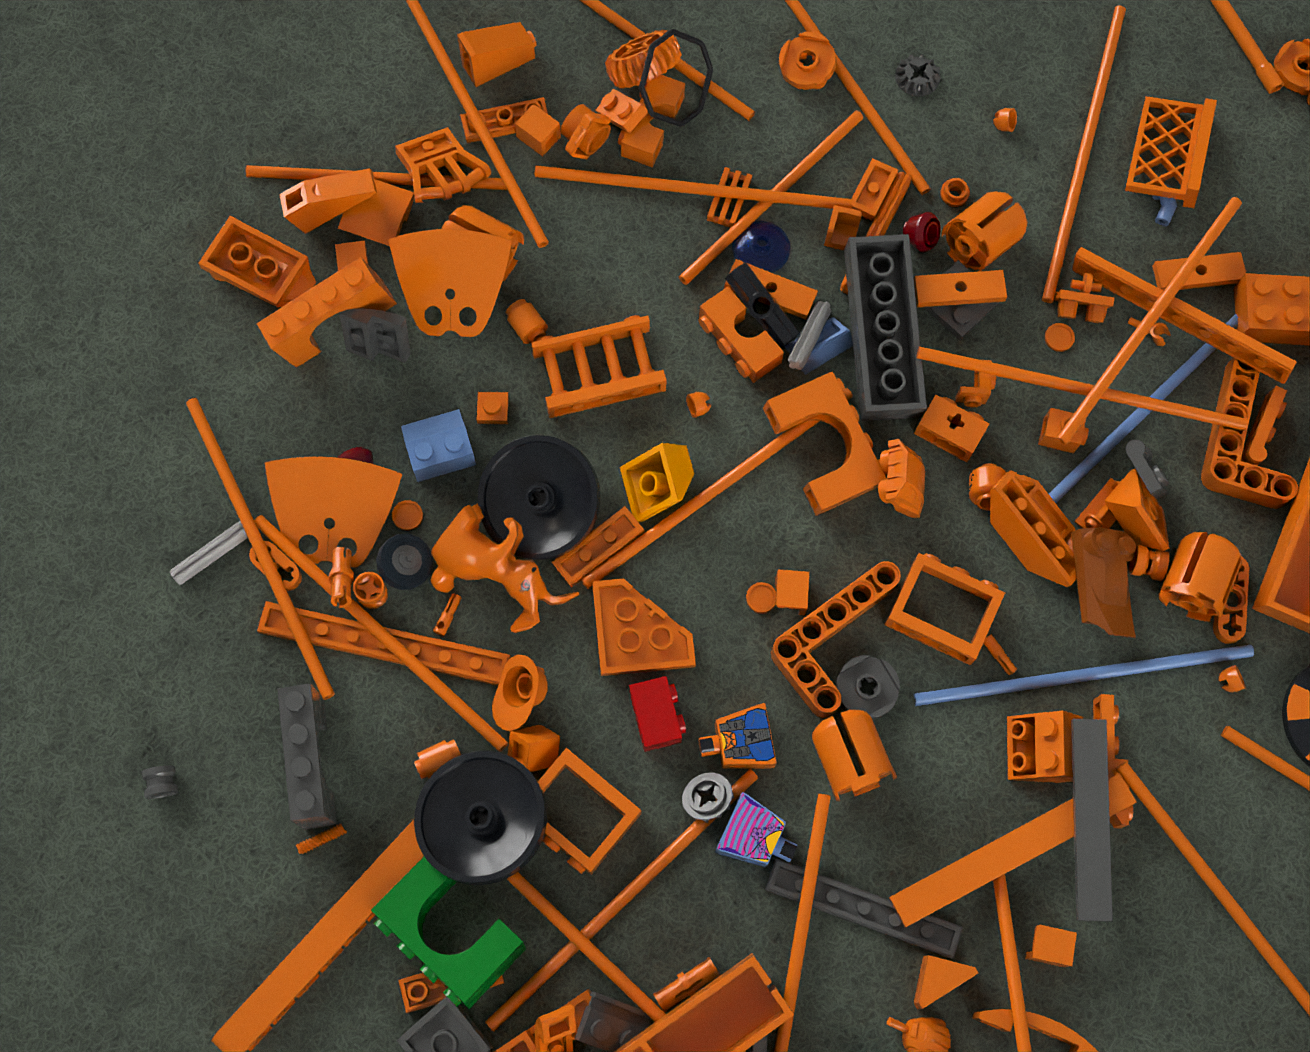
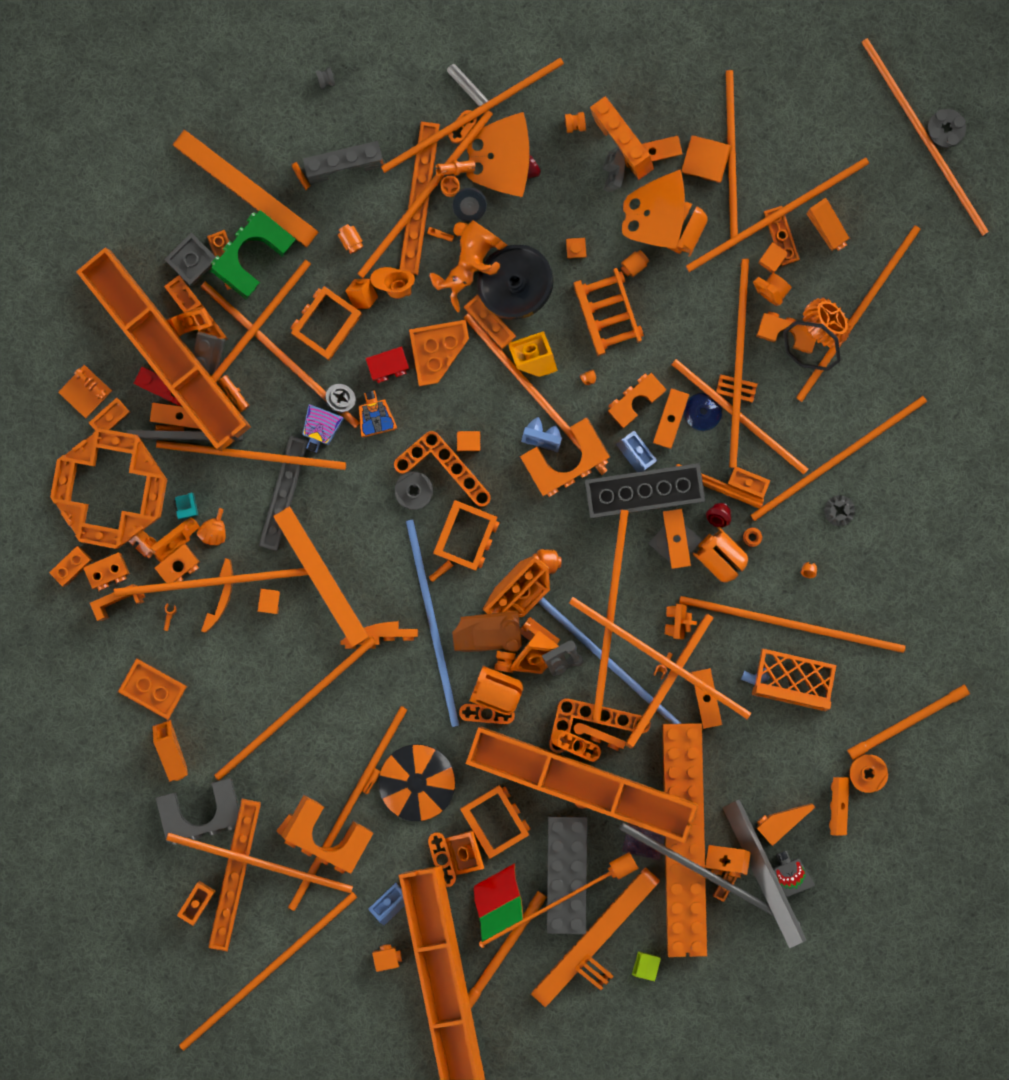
camera: 90 degrees right, 15 degrees up
orange slope [198,216,317,307] -> none
orange slope [279,168,377,234] -> none
orange piece [392,500,423,531] -> none
orange plate [395,127,492,203] -> none
medium blue slope [401,409,476,482] -> none
black dish [414,751,547,885] -> none
orange plate [595,89,648,134] -> none
black piece [725,262,801,349] -> none
orange piece [746,582,776,613] -> none
orange plate [779,32,836,90] -> none
light grey axle [788,301,831,370] -> none
orange cylinder [812,710,897,801] -> none
orange panel [824,205,862,250] -> none
orange slope [878,439,925,518] -> none
orange brick [914,395,989,462] -> none
orange slope [914,955,978,1009] -> none
orange bracket [955,360,996,407] -> none
orange slope [1007,710,1083,783] -> none
orange brick [1038,408,1089,454] -> none
orange piece [1045,323,1075,352] -> none
dark grey tile [1071,719,1113,922] -> none
orange hinge [1218,665,1246,693] -> none
none -> medium blue tile [521,417,562,452]
none -> orange beam [552,730,601,762]
none -> orange wheel [565,112,586,133]

